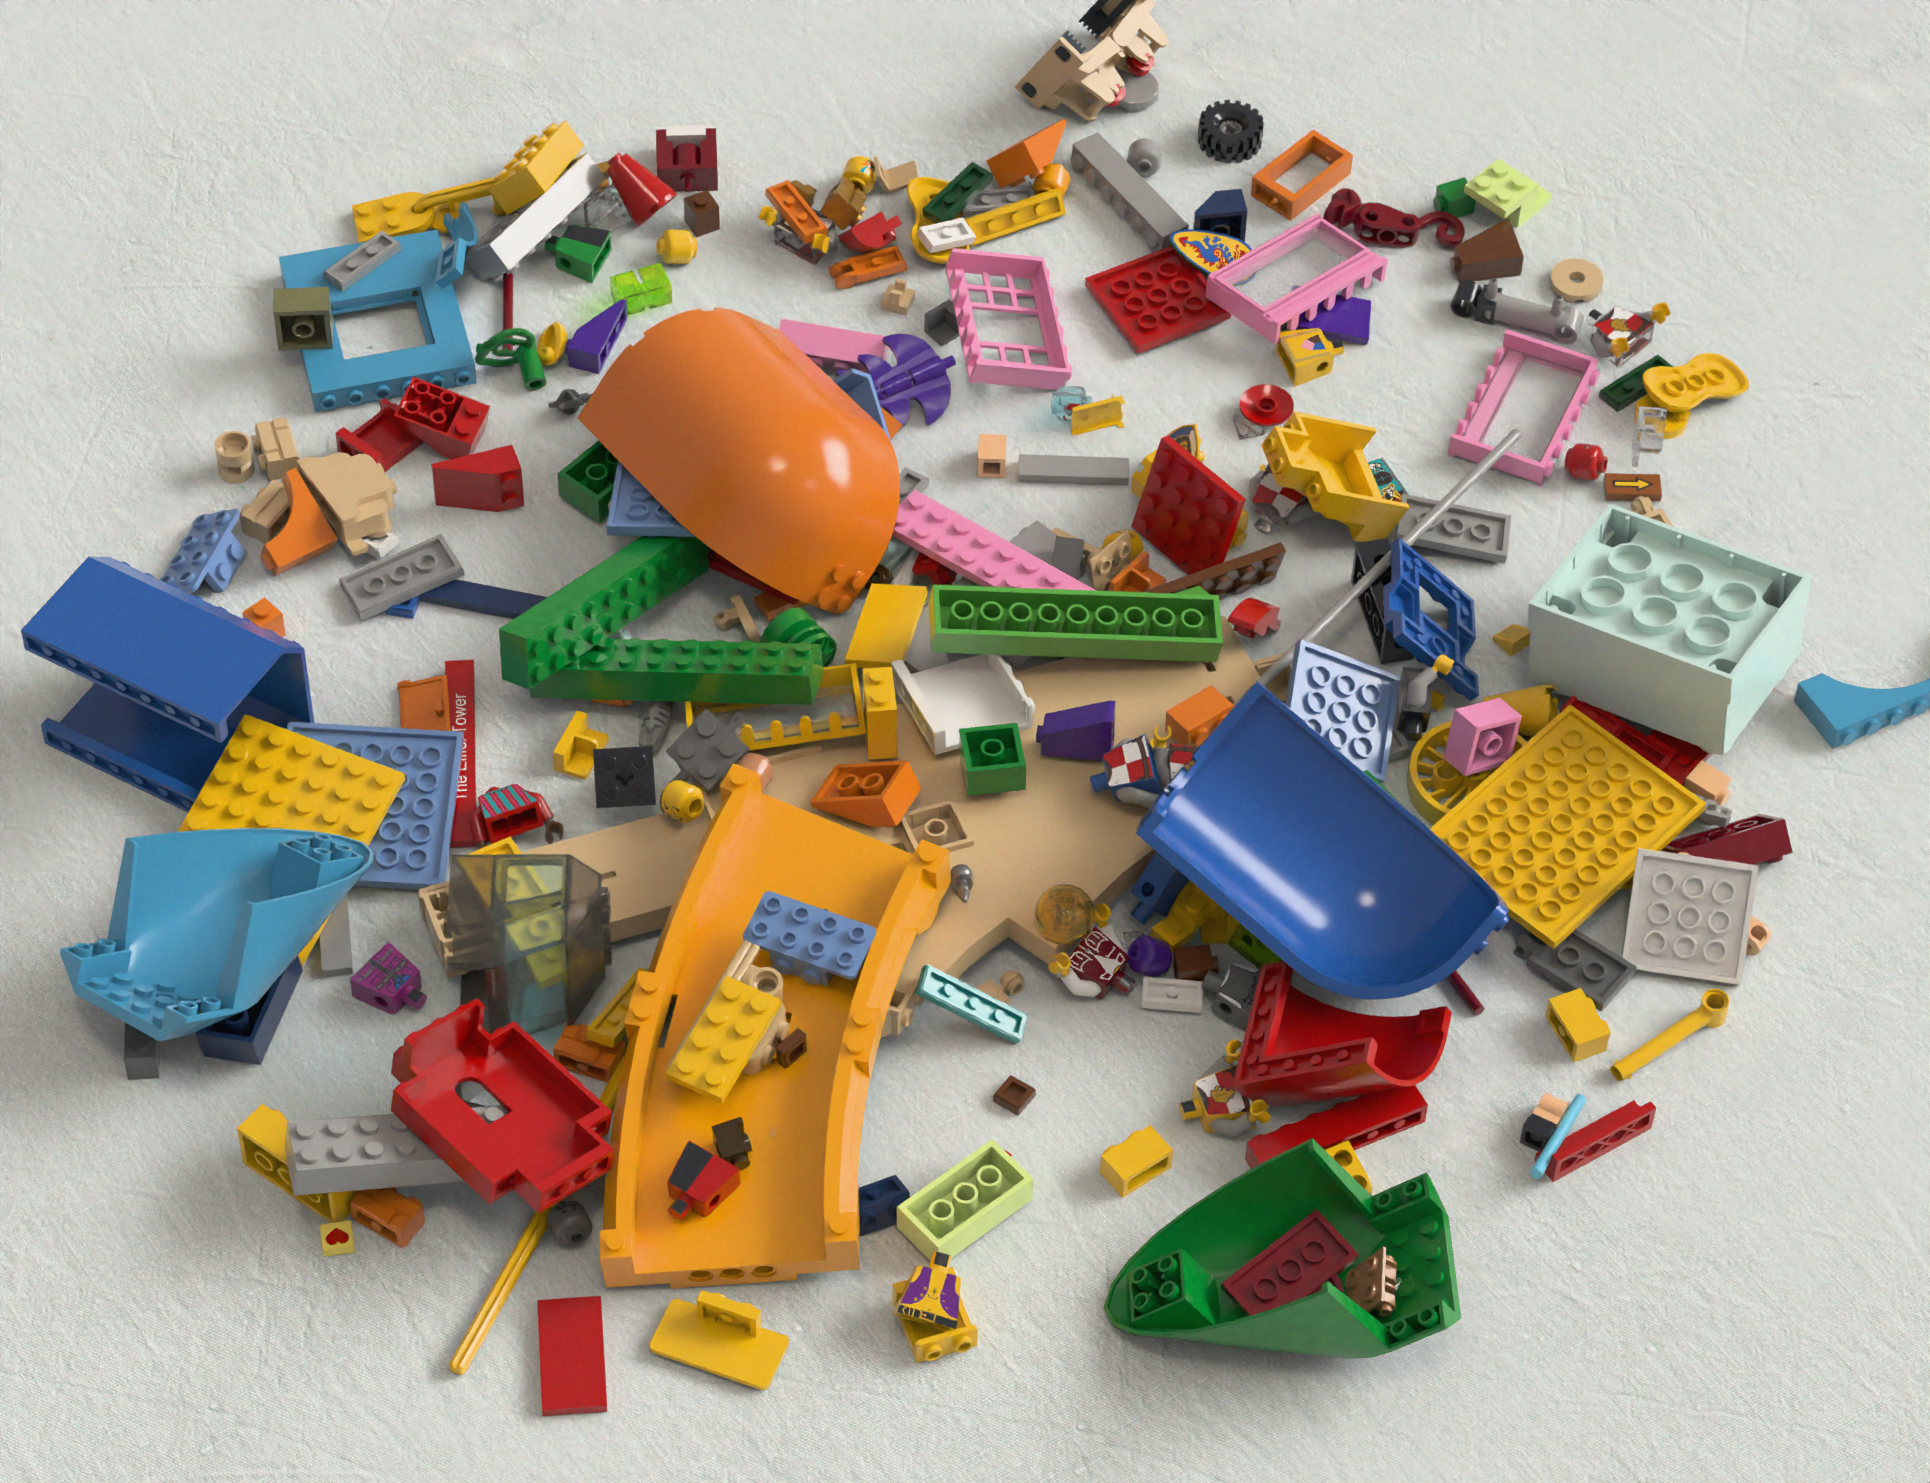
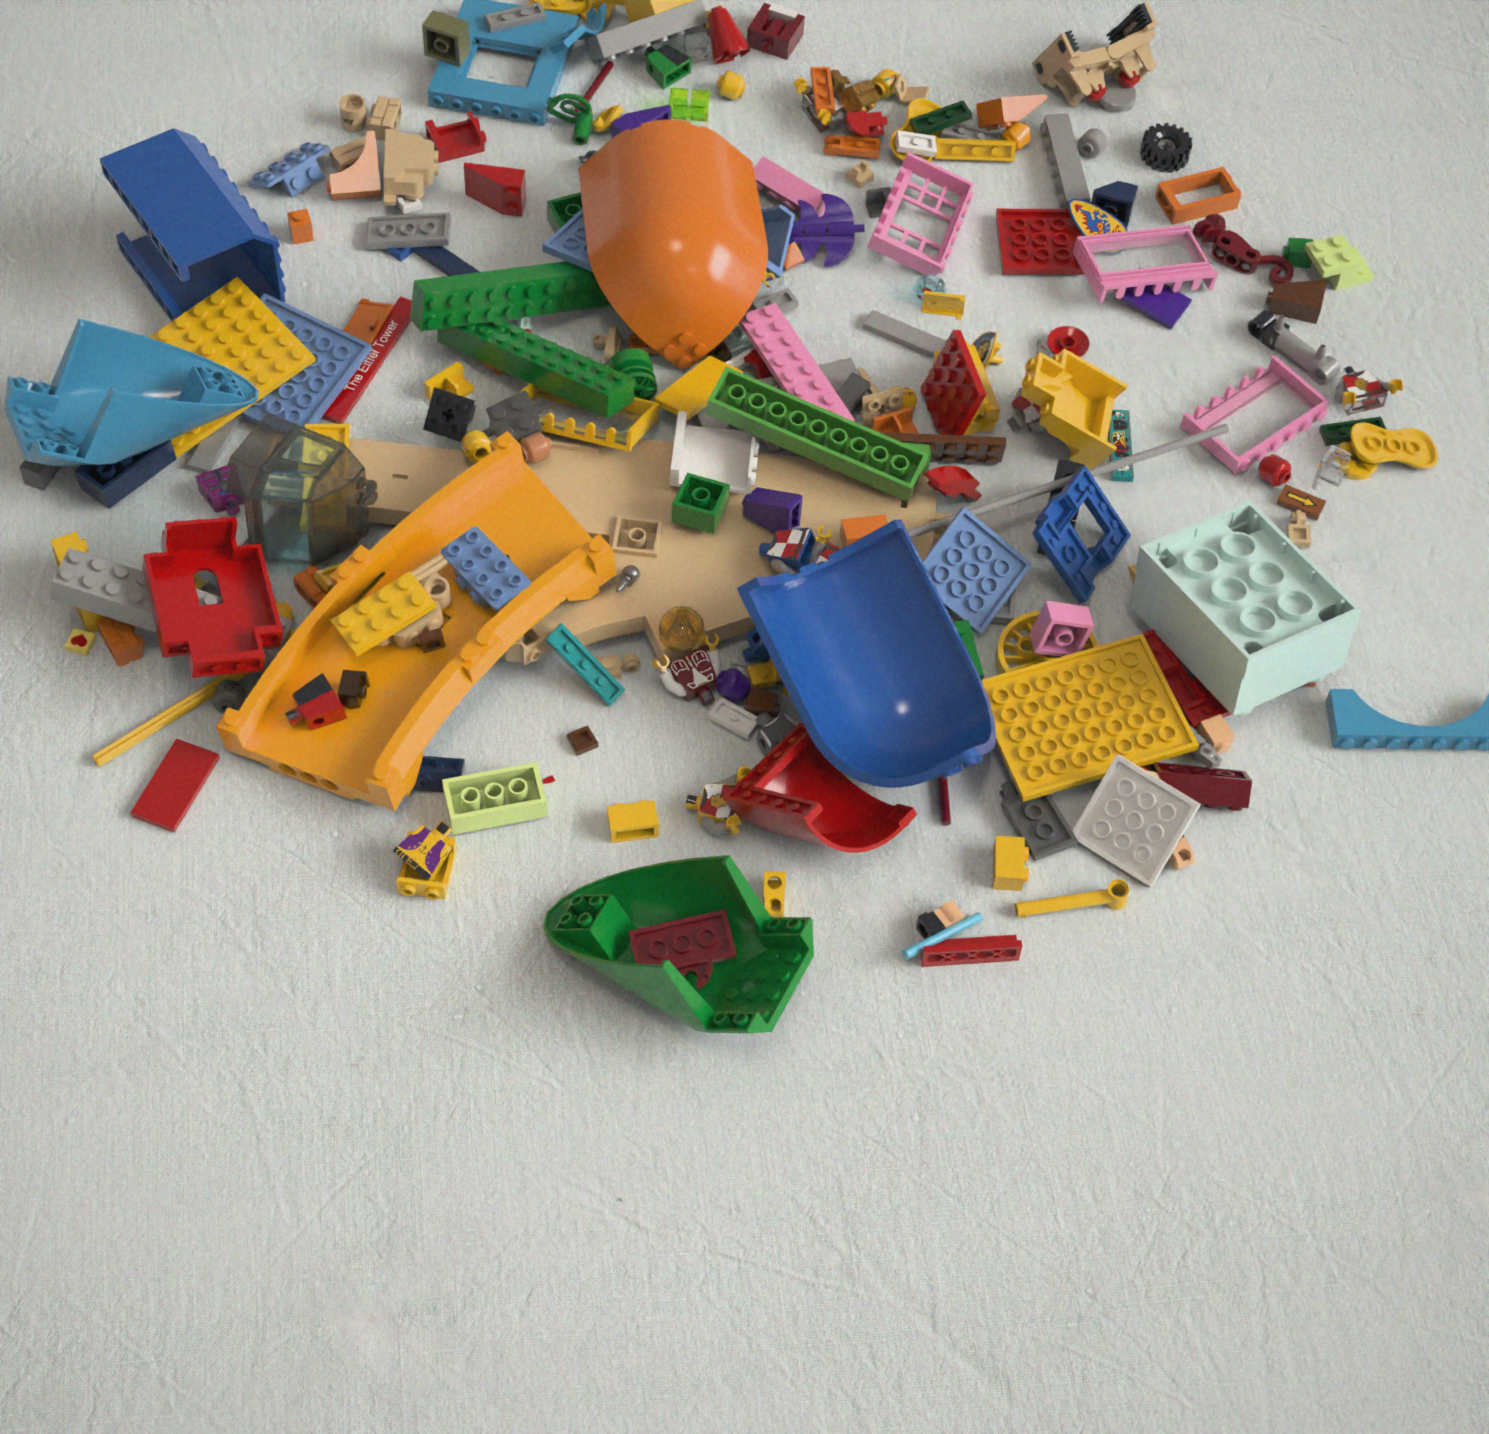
camera: 25 degrees right, 5 degrees up
red slope [393,377,491,459] -> none
red torso [470,784,564,850] -> none
light grey hinge [638,701,674,752] -> none
yellow bracket [649,1290,789,1390] -> none
reddish brown brick [684,190,720,237] -> none
orange slope [810,760,922,827] -> none
yellow brick [862,667,898,760] -> none
light nougat brick [977,434,1006,478] -> none
red brick [1245,1085,1428,1169] -> none
yellow torso [1276,328,1344,387] -> none
medium nougat hinge [1345,1246,1397,1316] -> none
light grey plate [1395,494,1511,564] -> none
torso [1397,655,1454,741] -> none
yellow cone [1479,684,1558,738] -> none
tan tile [1550,258,1603,302] -> none

